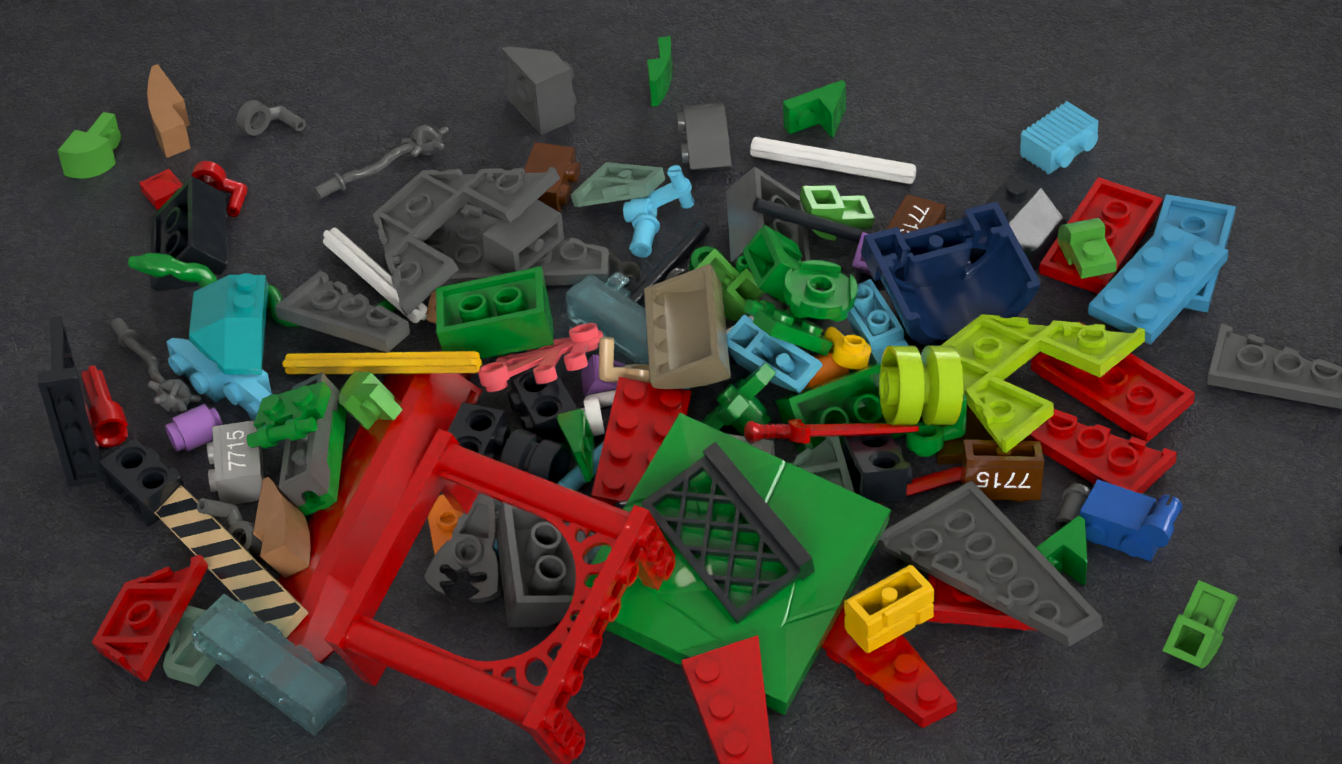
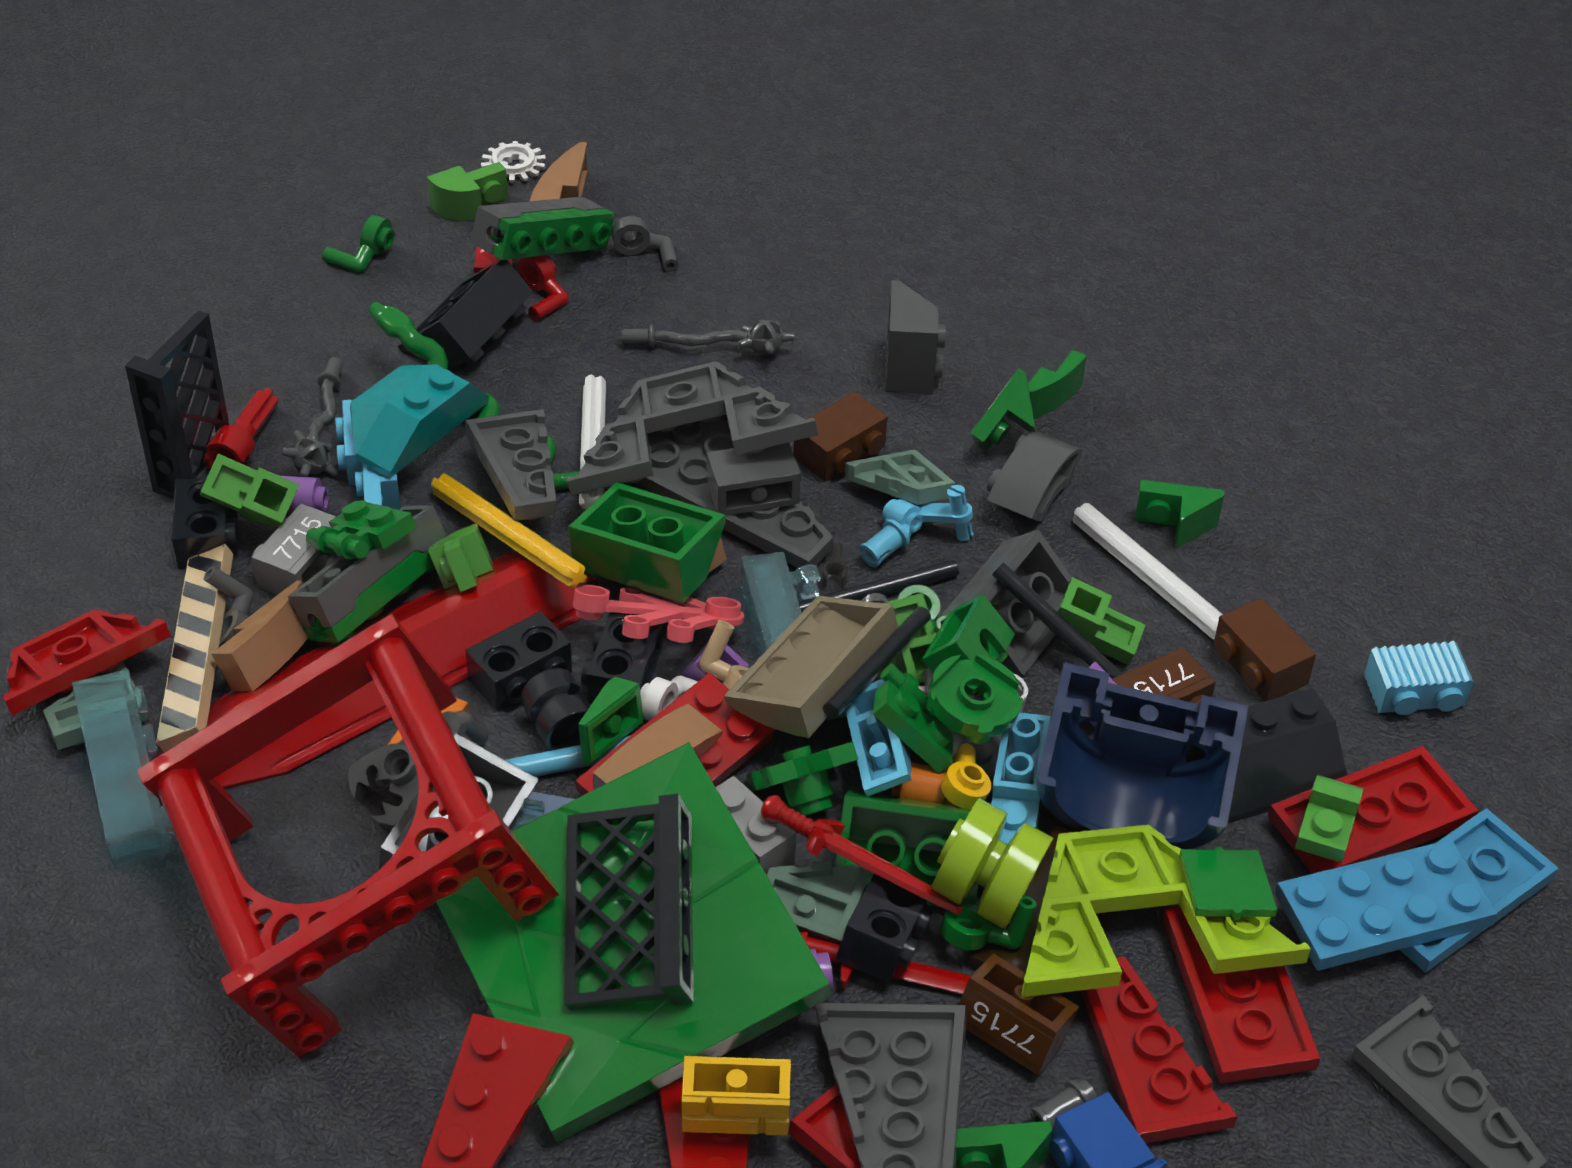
camera: 30 degrees right, 0 degrees up
none -> bright green brick [200,454,299,527]
none -> green plate [322,215,395,273]
none -> green piece [470,197,615,260]
none -> white gear [481,141,546,183]
none -> medium nougat slope [593,704,723,790]
none -> black bar [823,607,931,719]
none -> green slope [971,368,1036,451]
none -> green piece [1179,846,1277,920]
none -> reddish brown brick [1213,597,1316,701]

